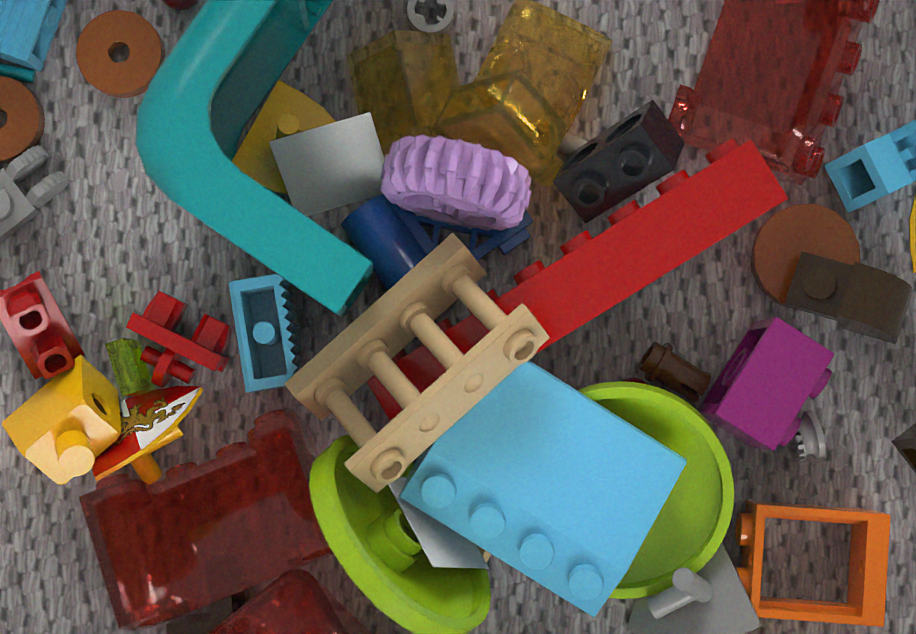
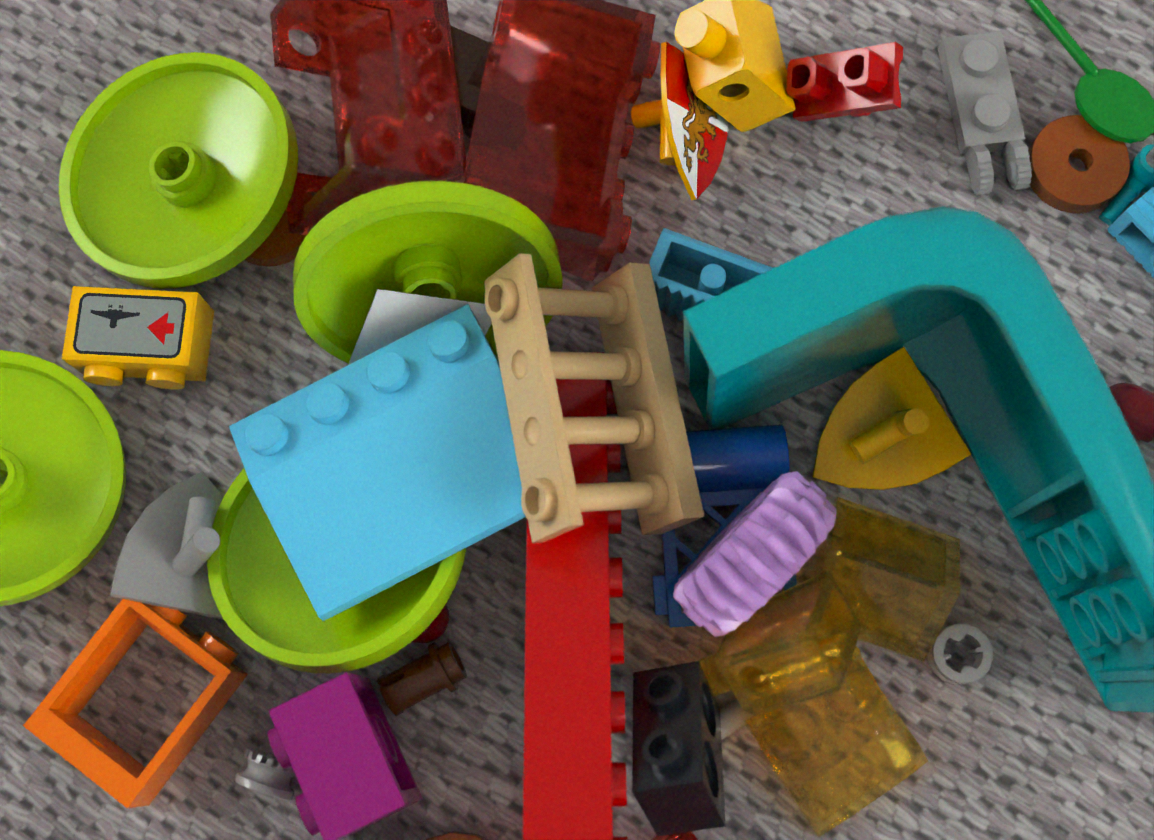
camera: 125 degrees right, 10 degrees down
dark orange piece [76,10,165,98] -> none
clear neon green tile [105,338,154,396] -> none
red hips [126,291,233,388] -> none
white sticker [269,112,385,216] -> none

